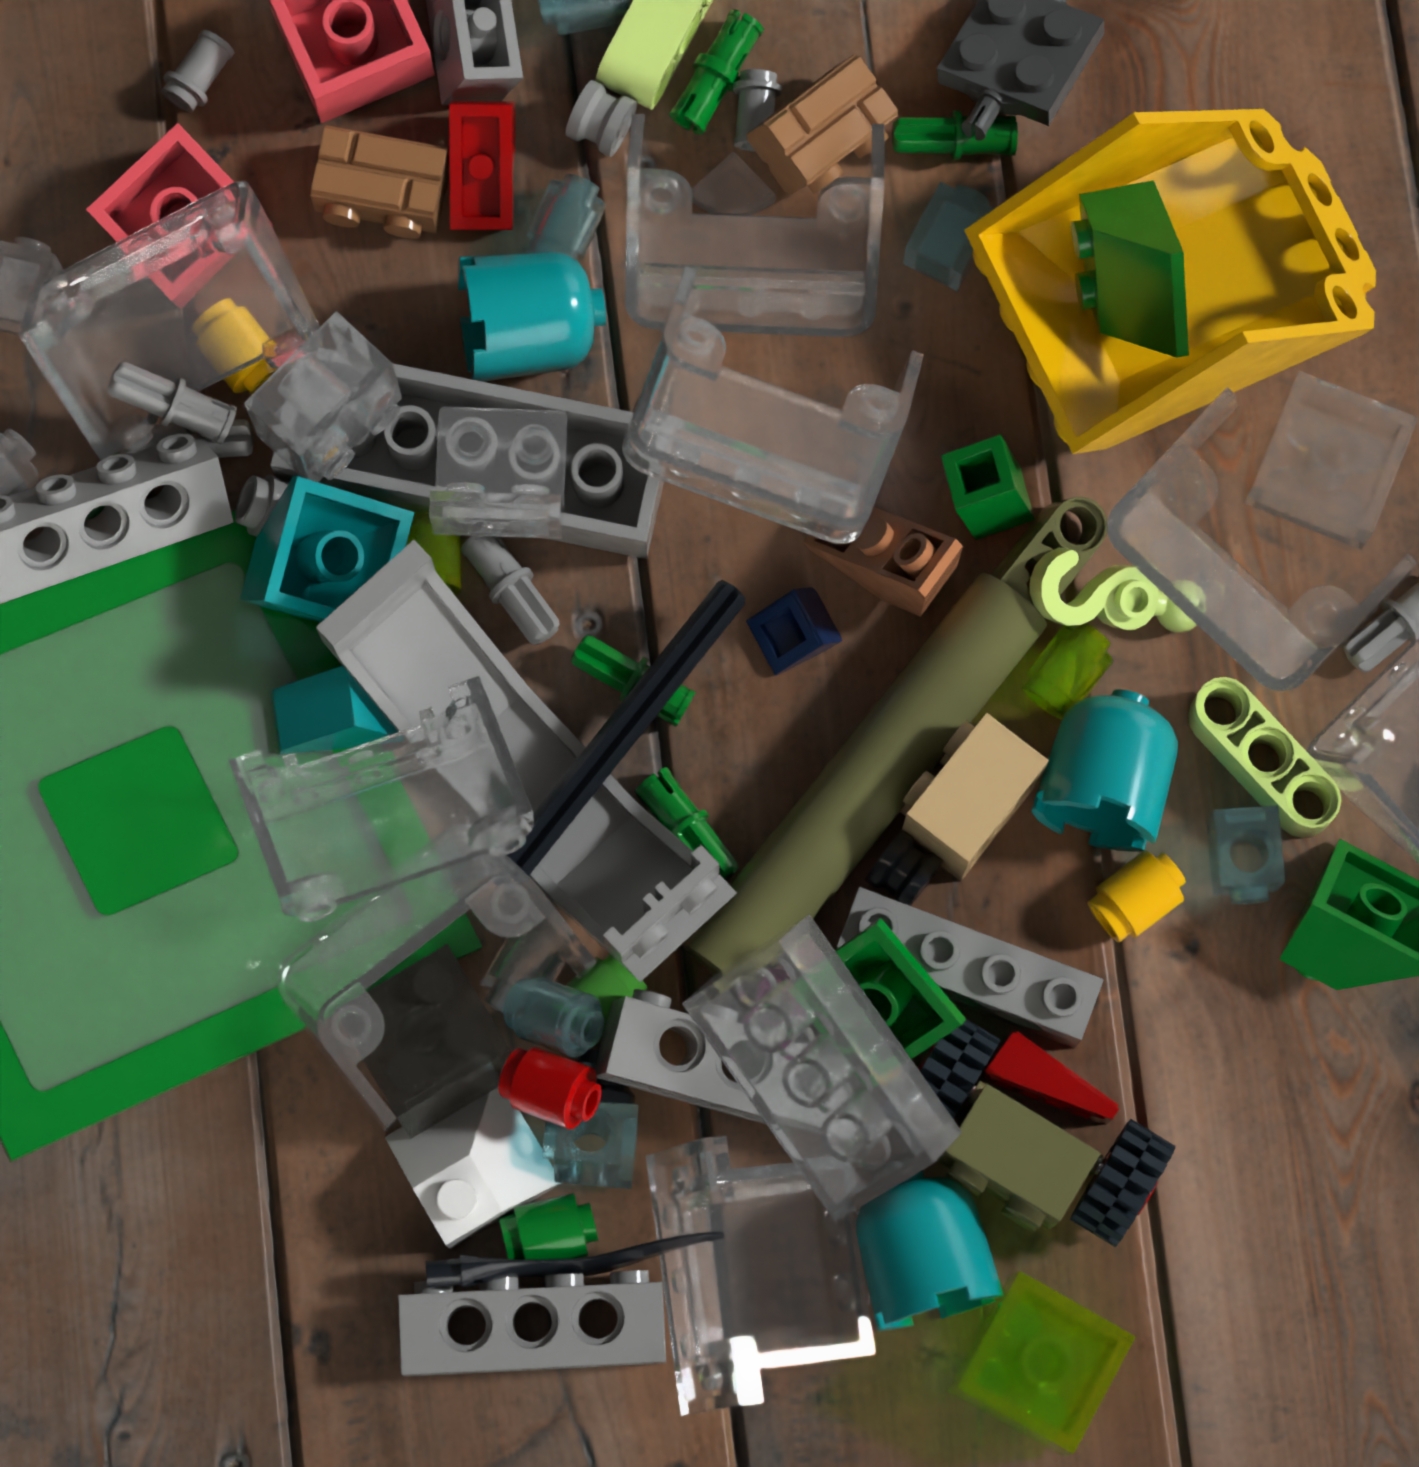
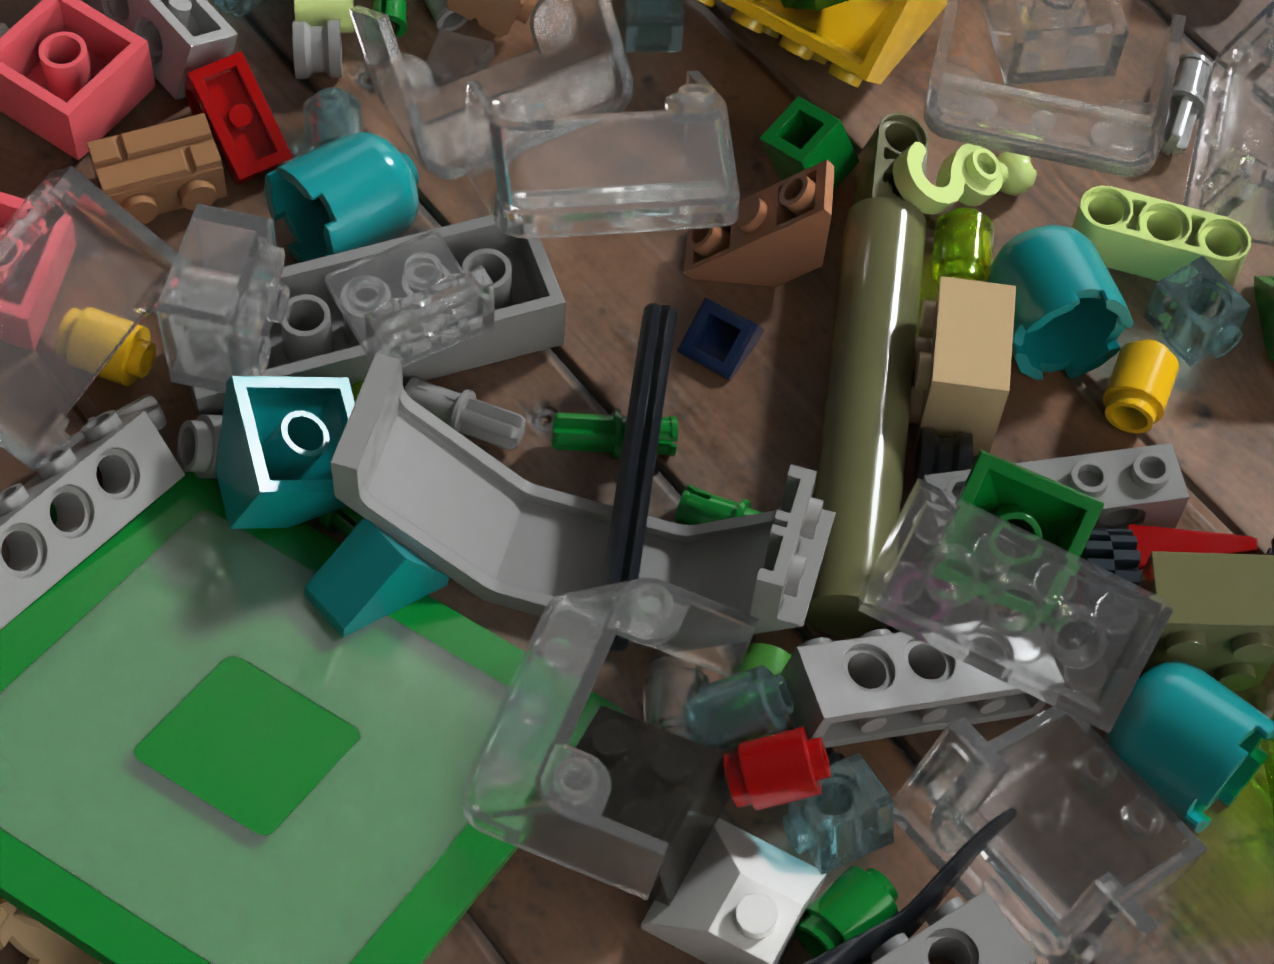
camera: 35 degrees left, 20 degrees down
light grey axle [107,362,237,445] -> none
clear windscreen [229,676,534,922] -> none

